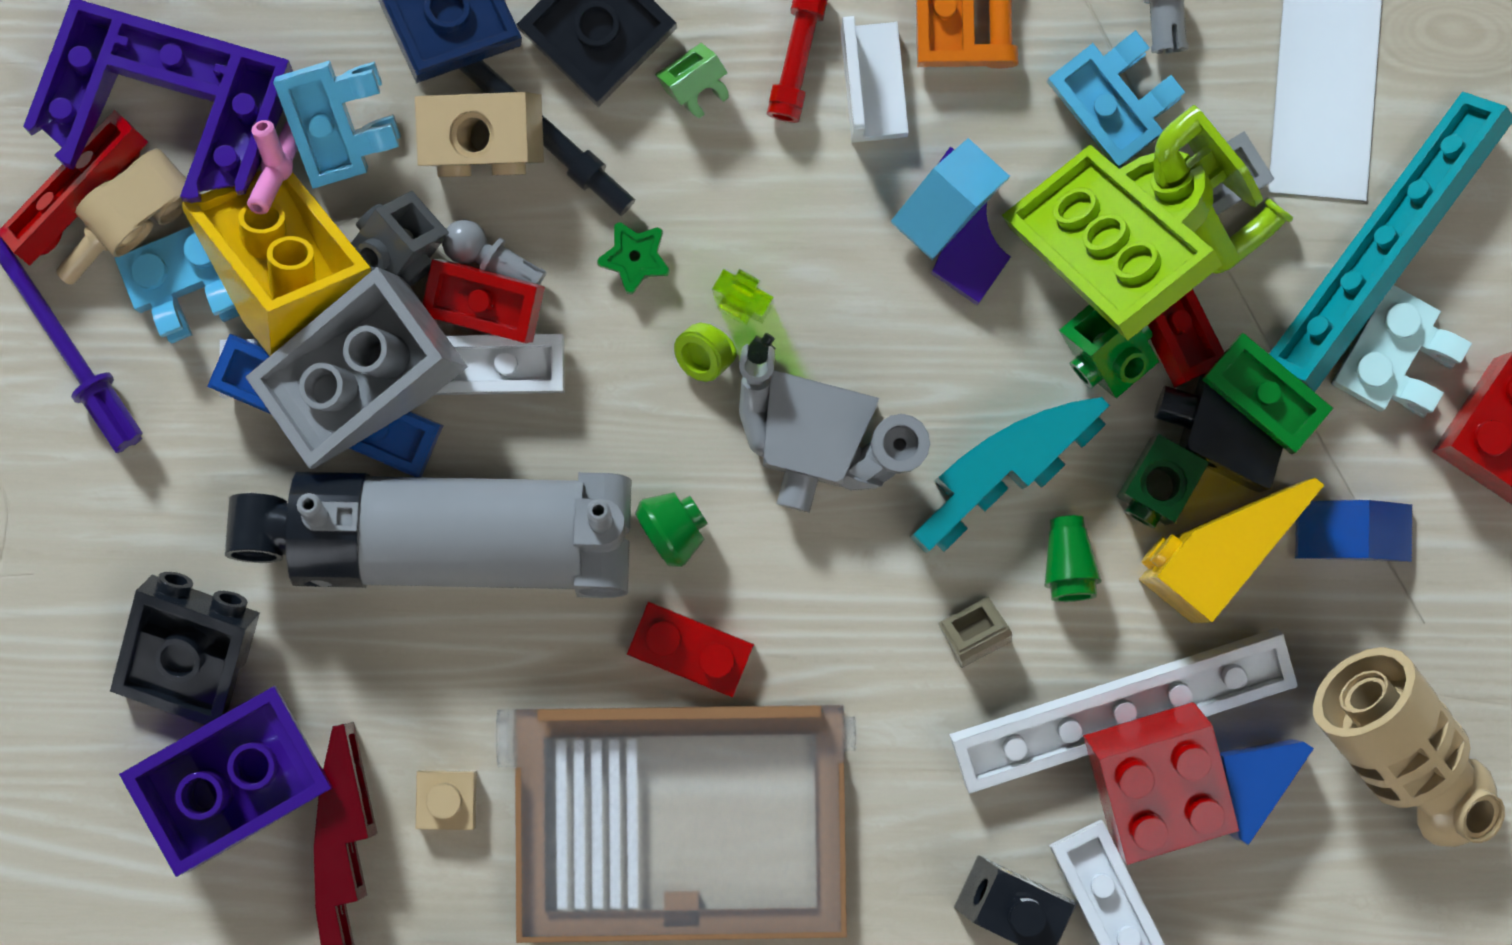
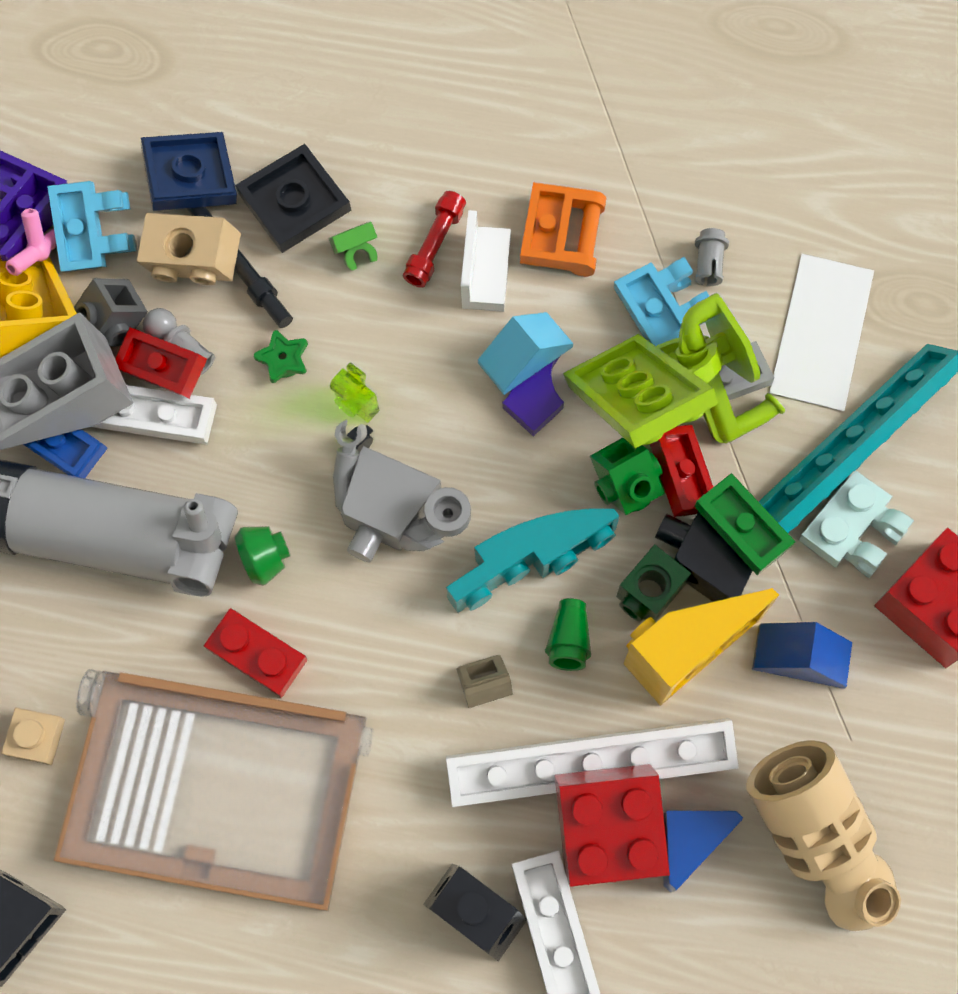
camera: 10 degrees right, 15 degrees down
lime tile [674,322,737,382] -> none

